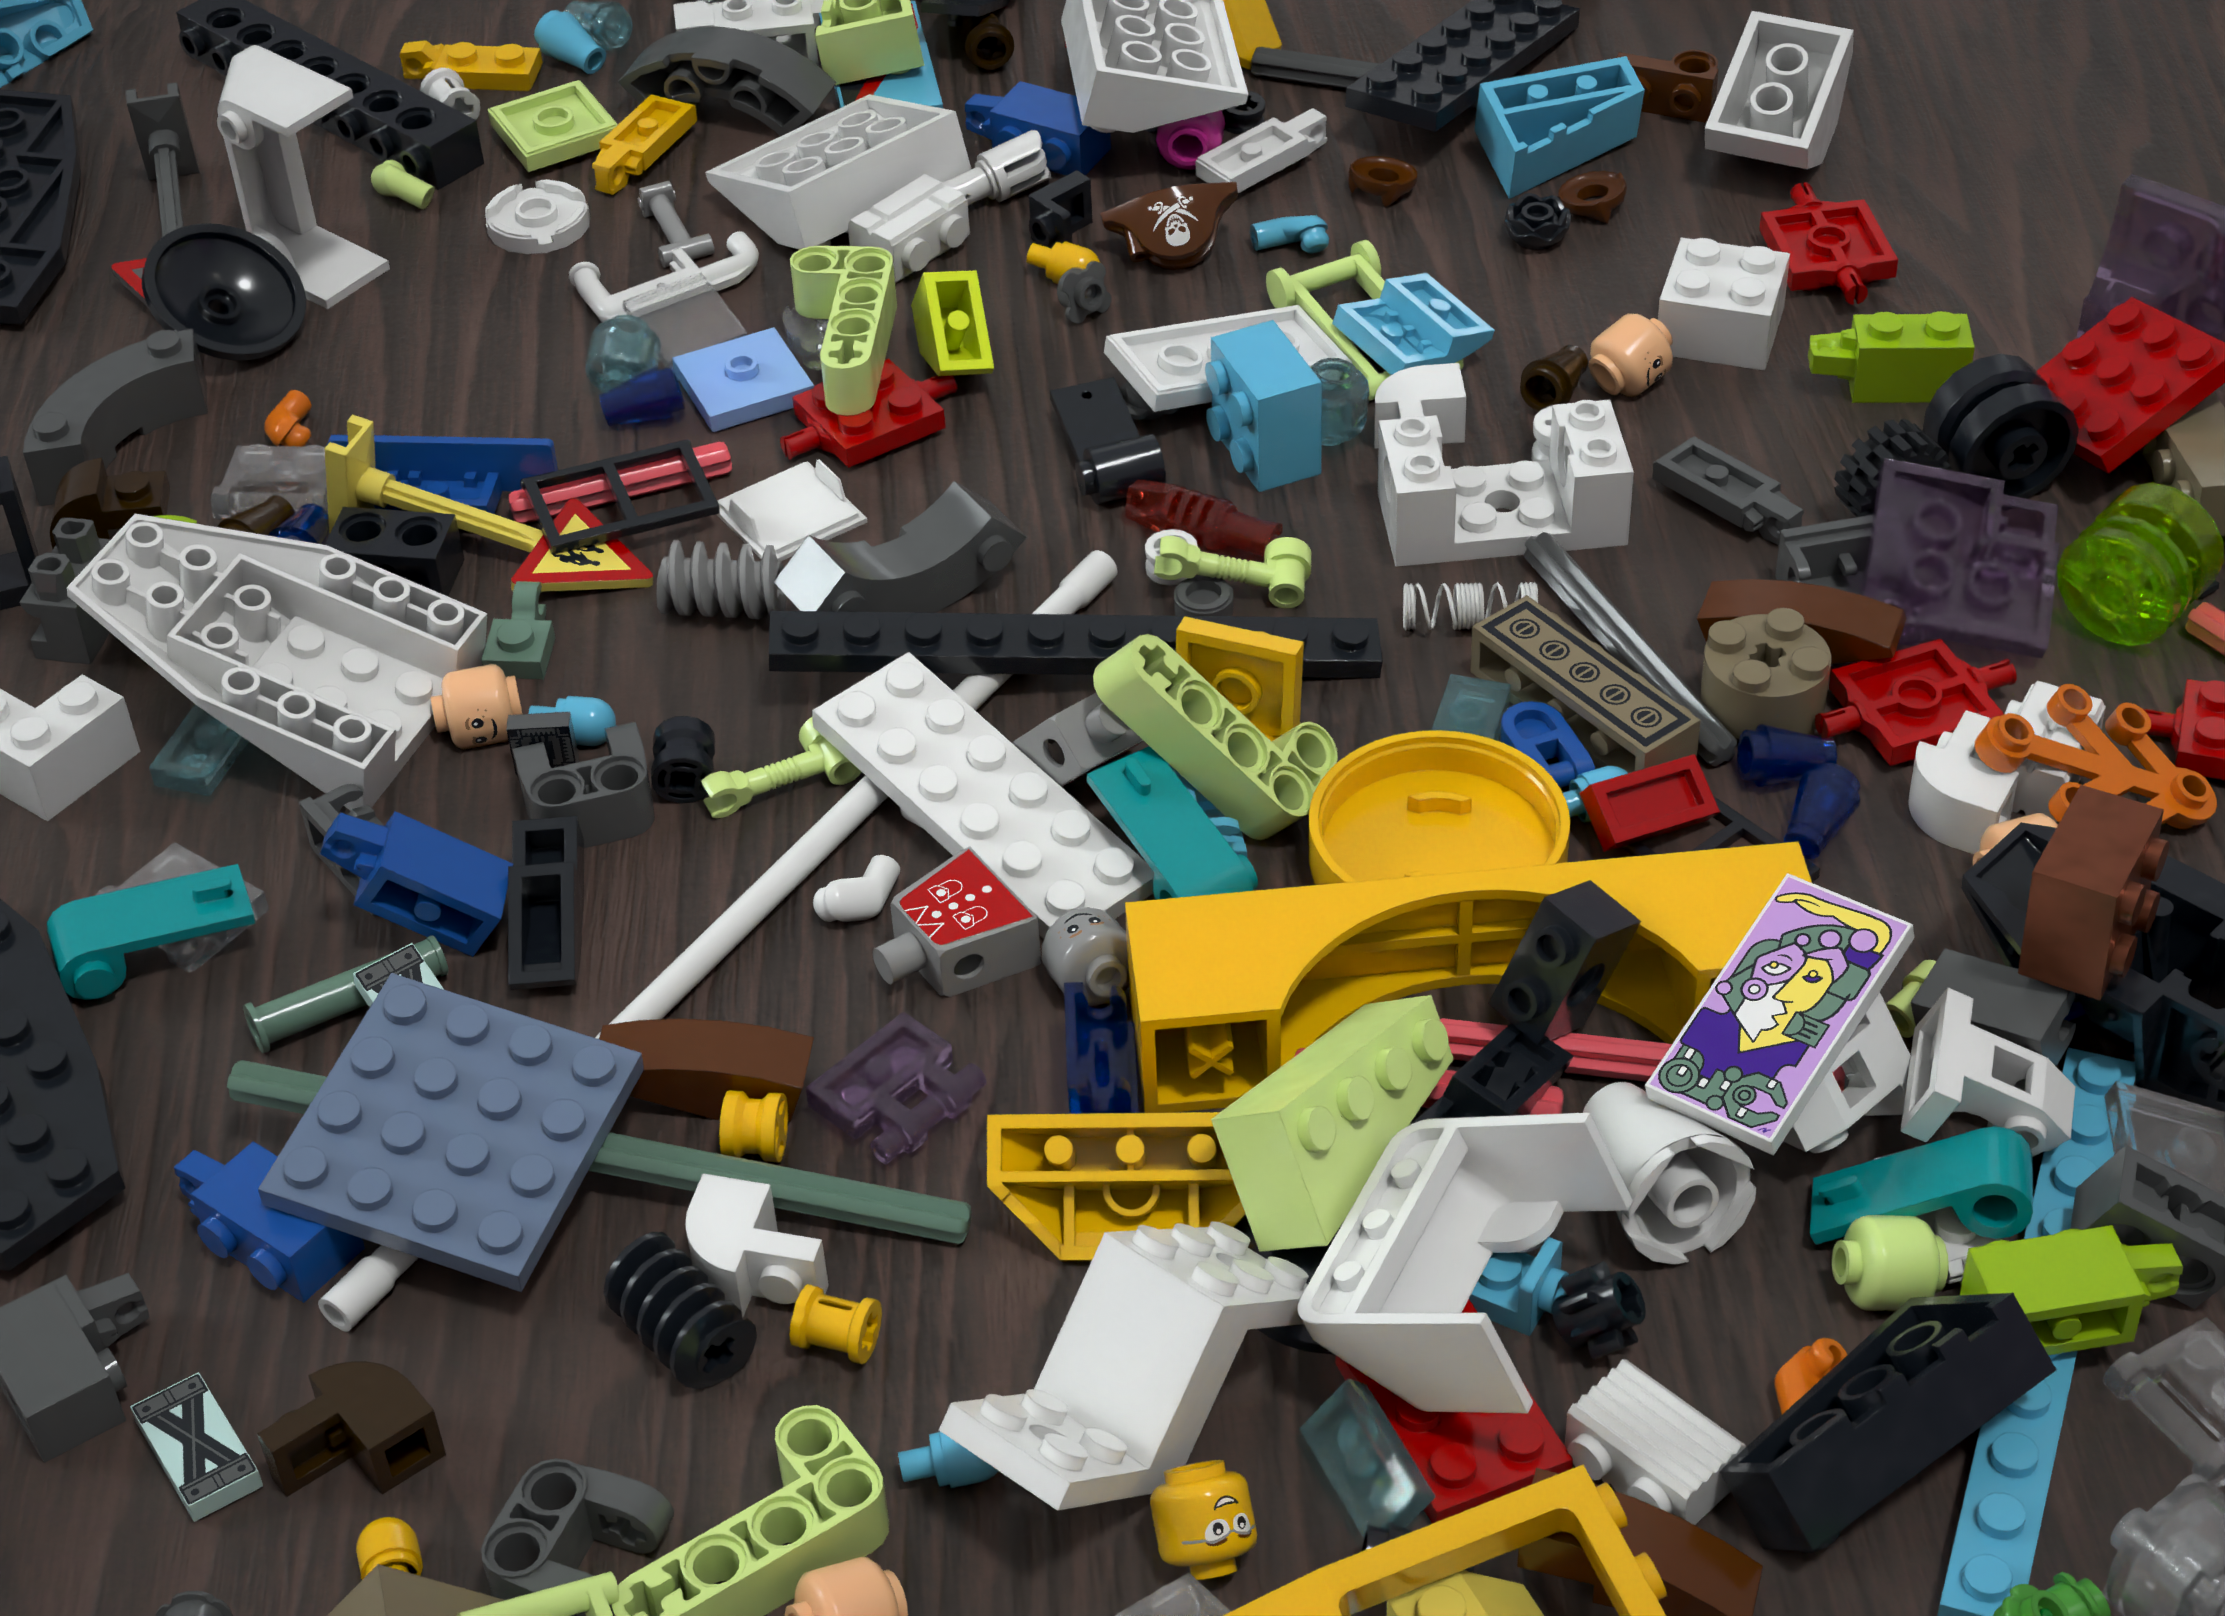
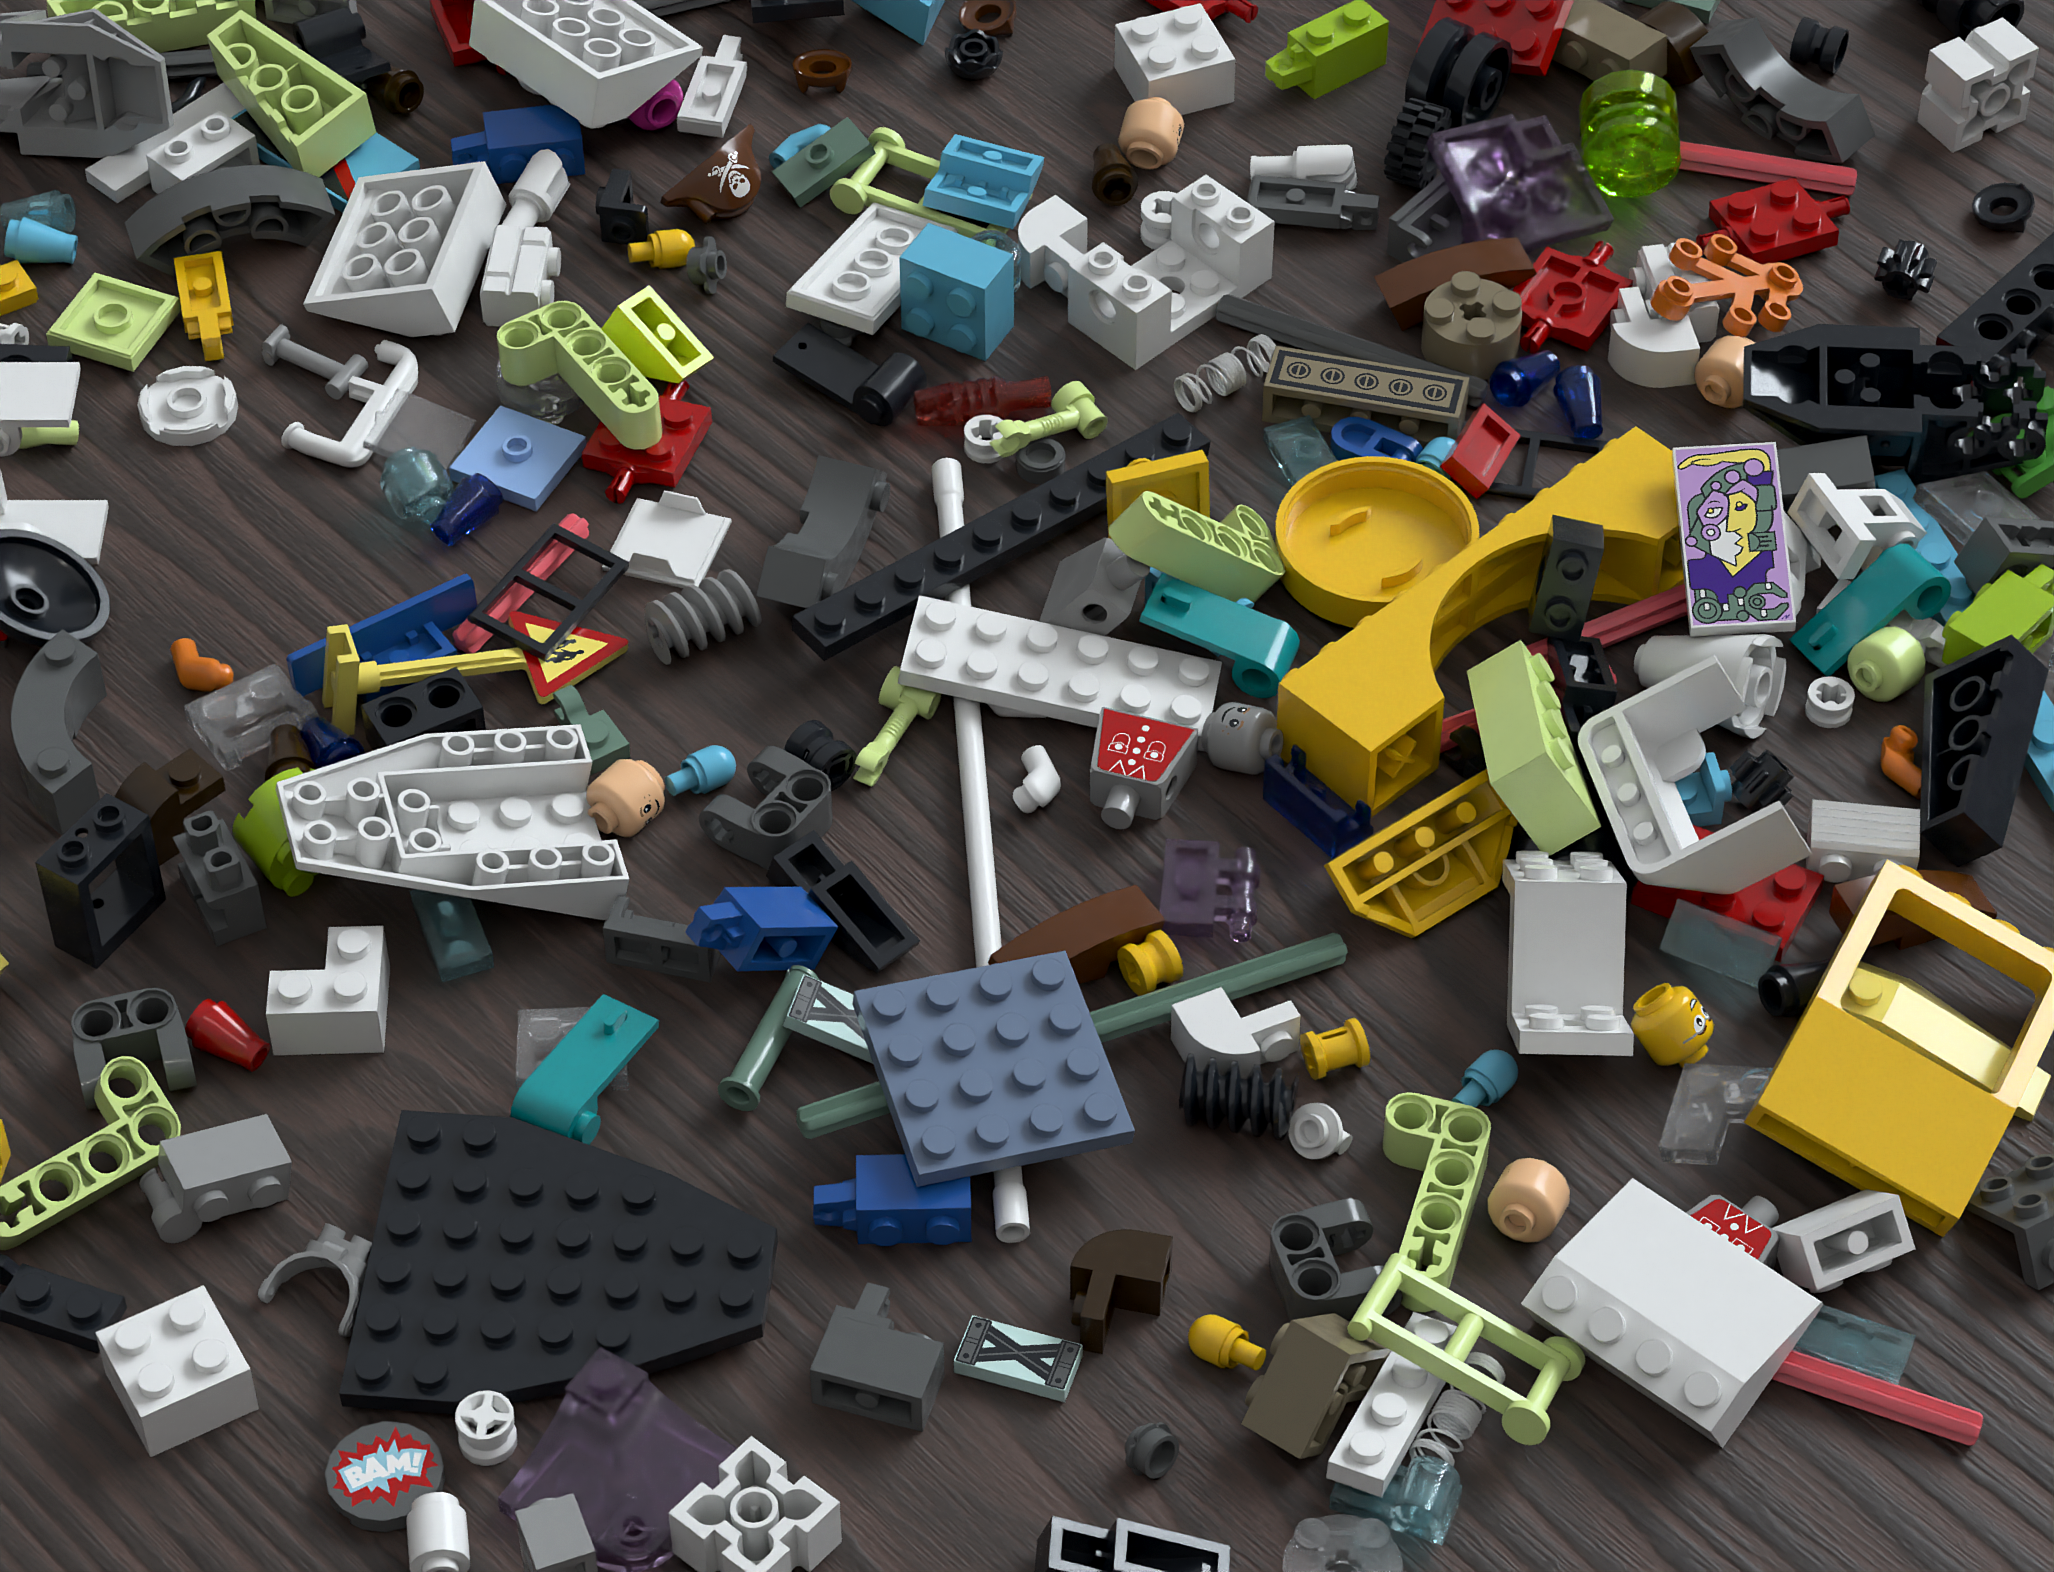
camera: 40 degrees left, 5 degrees up
tile [506,712,579,775] -> none
copper brick [2018,785,2169,1000] -> none
none -> sand green plate [772,117,876,208]
none -> white arm [1250,145,1357,191]
none -> white plate [1289,1103,1353,1159]
none -> white bush [1805,676,1855,728]

